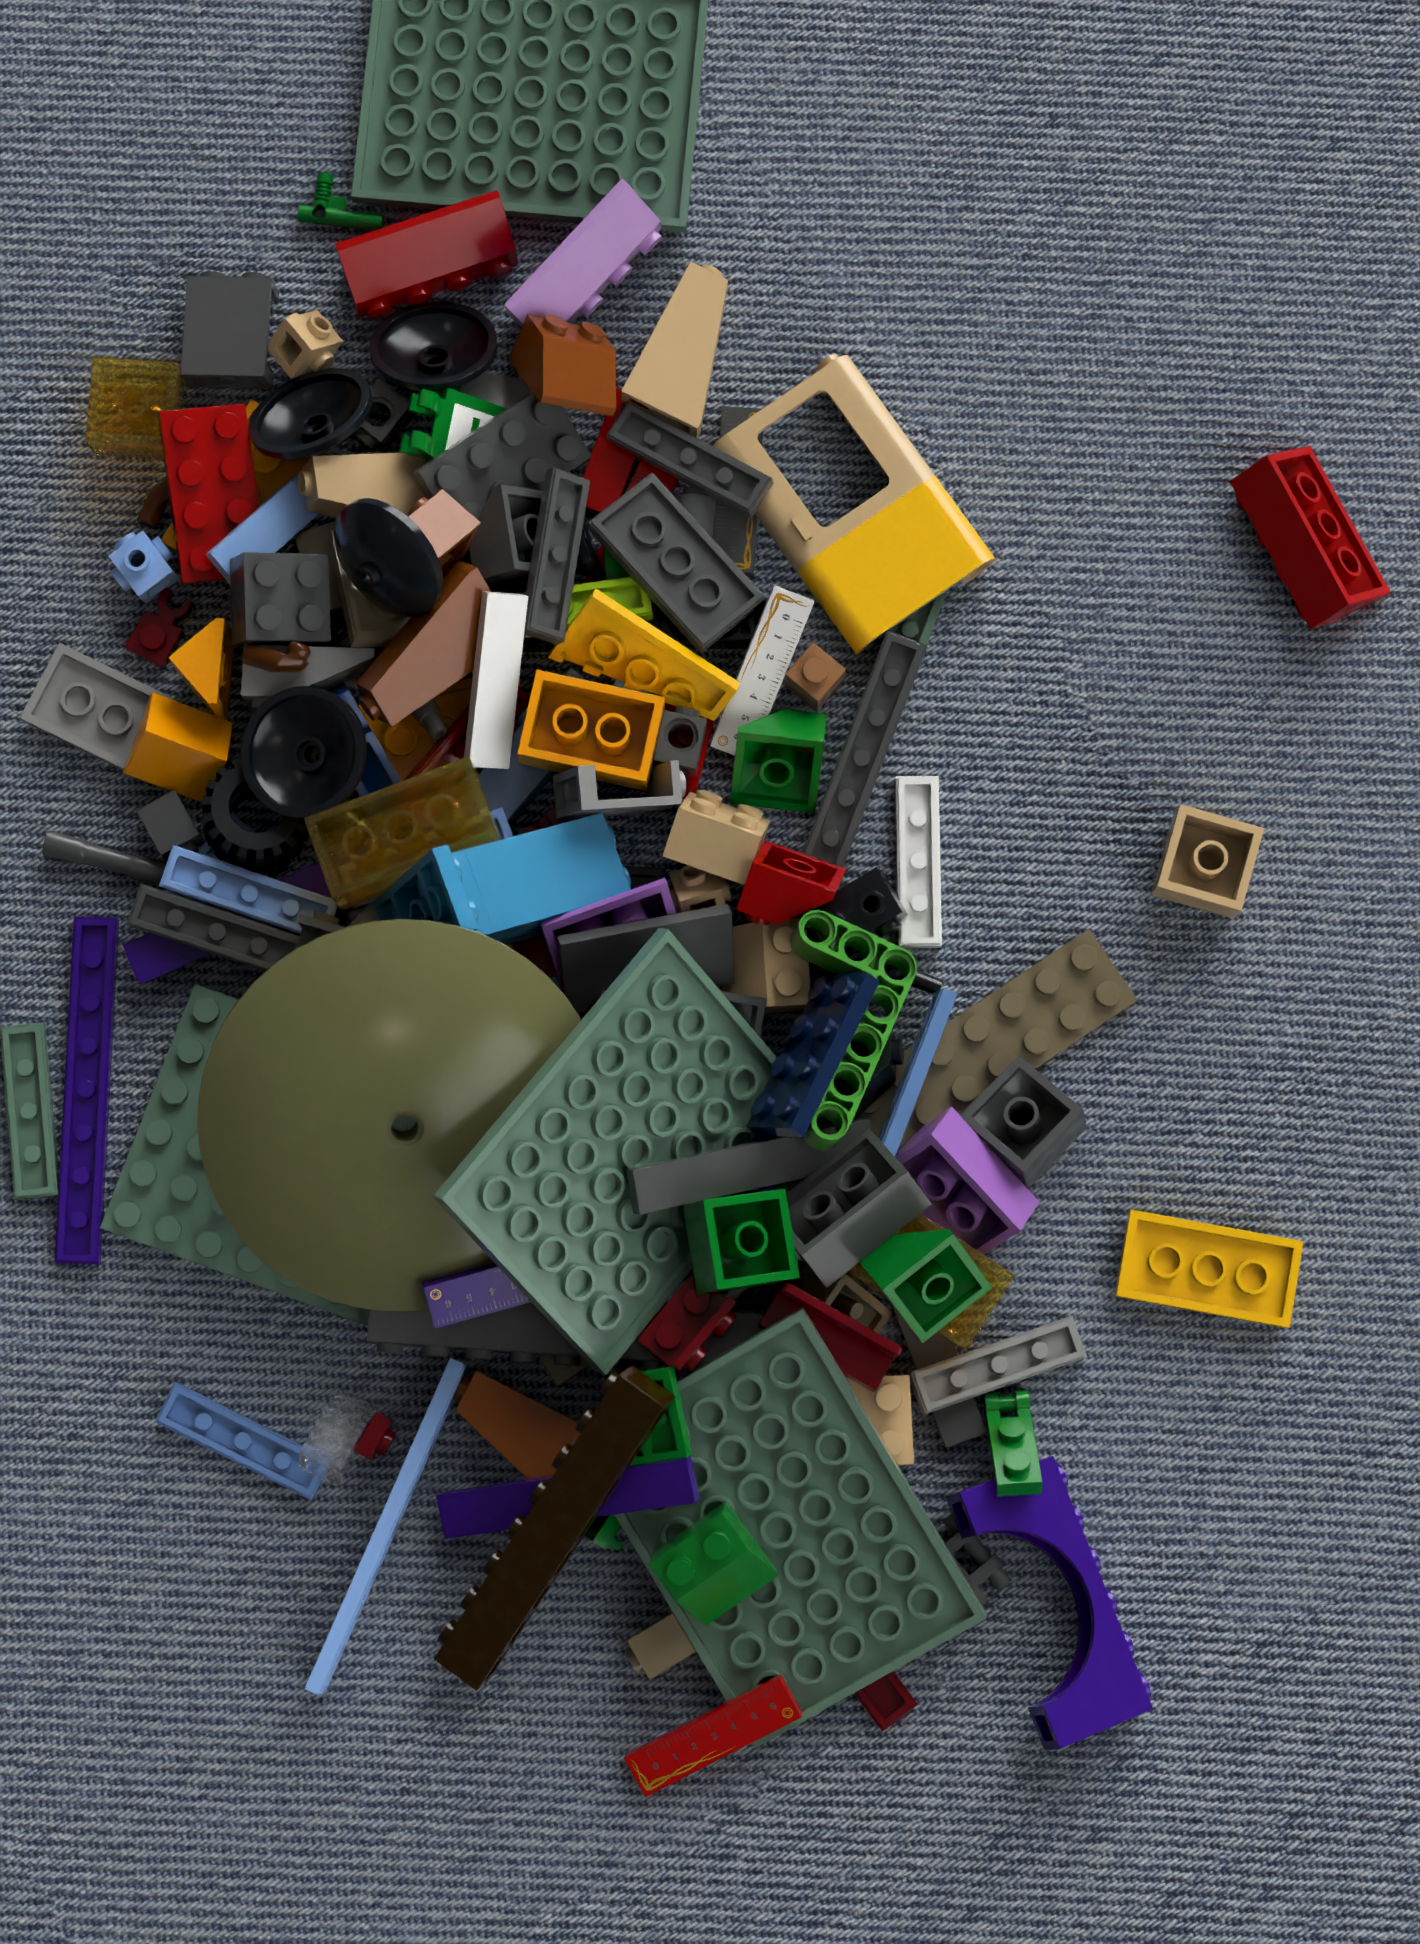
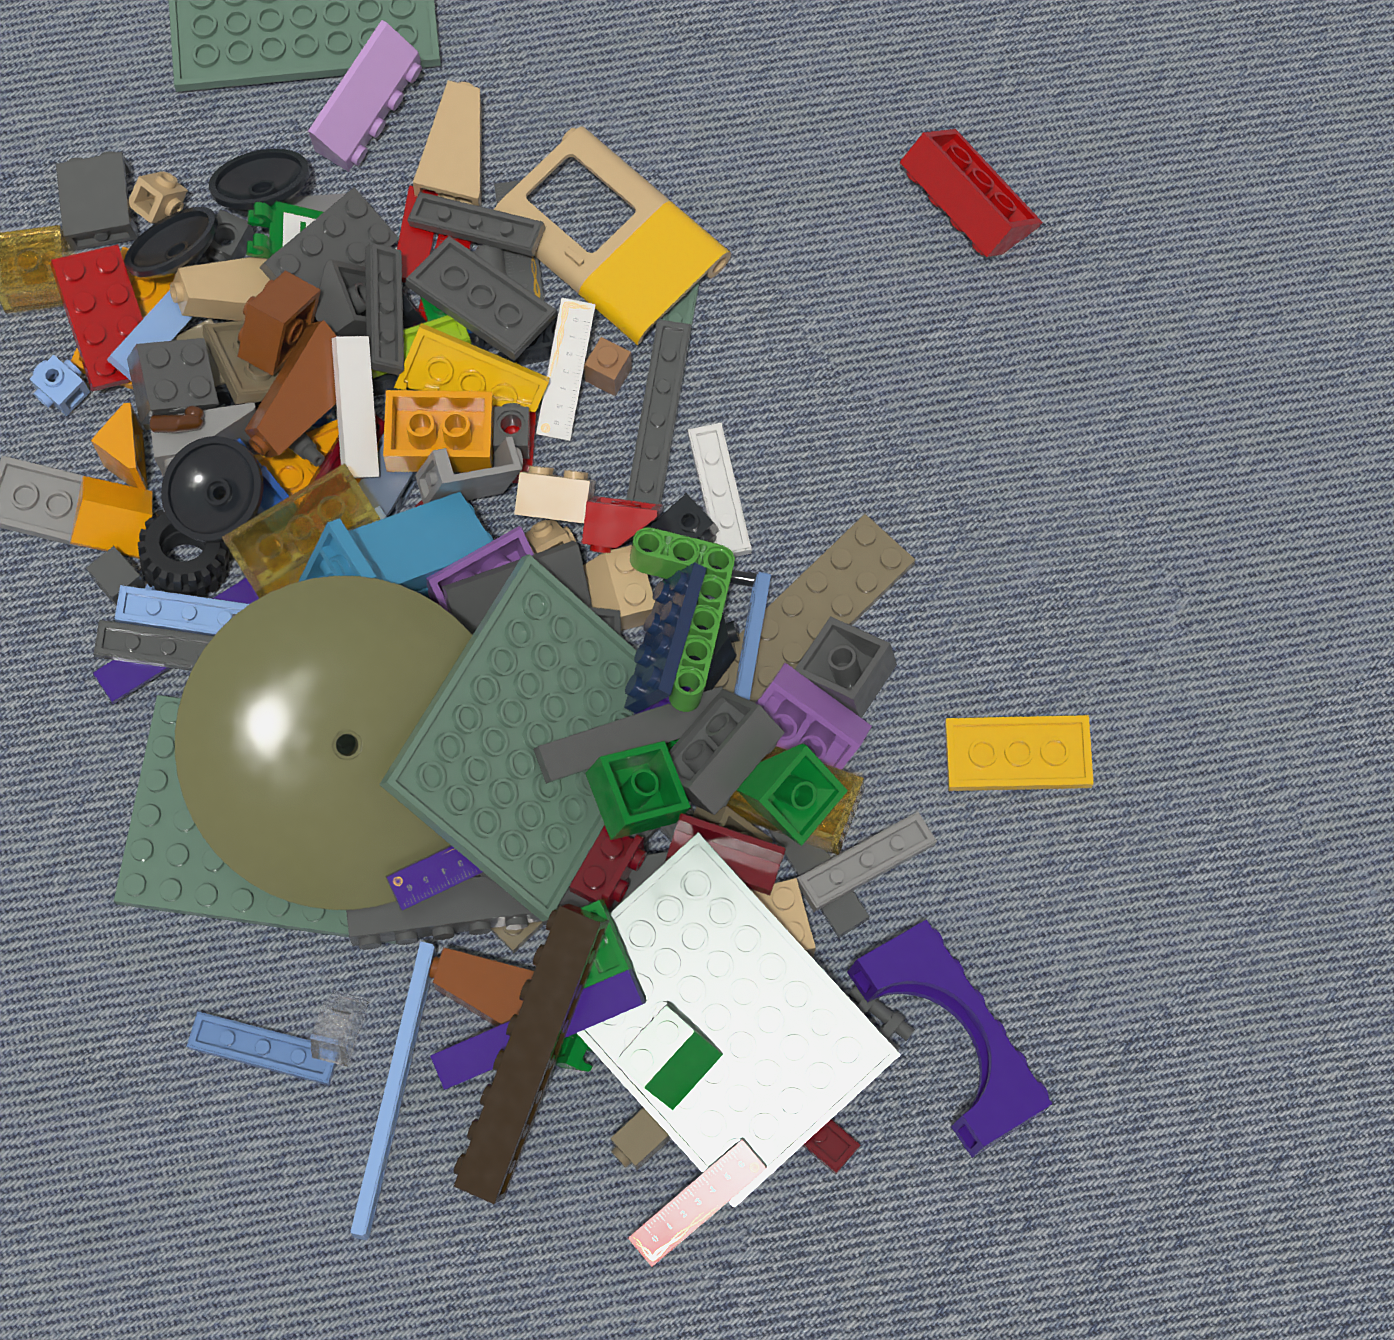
camera: 10 degrees left, 10 degrees down
sand green tile [0,1022,59,1201] -> none
dark grey piece [42,830,167,886] -> none
dark purple tile [54,917,119,1265] -> none
dark red plate [124,588,193,670] -> none
reddish brown arm [137,479,169,529] -> none
green hose [298,172,384,231] -> none
black dish [334,498,443,617] -> none
red slope [335,190,518,318] -> none
dark red plate [354,1412,397,1460] -> none
dark orange slope [508,314,616,416] -> none
green slope [730,709,827,813] -> none
green plate [983,1389,1042,1497] -> none
tan brick [1151,804,1264,919] -> none

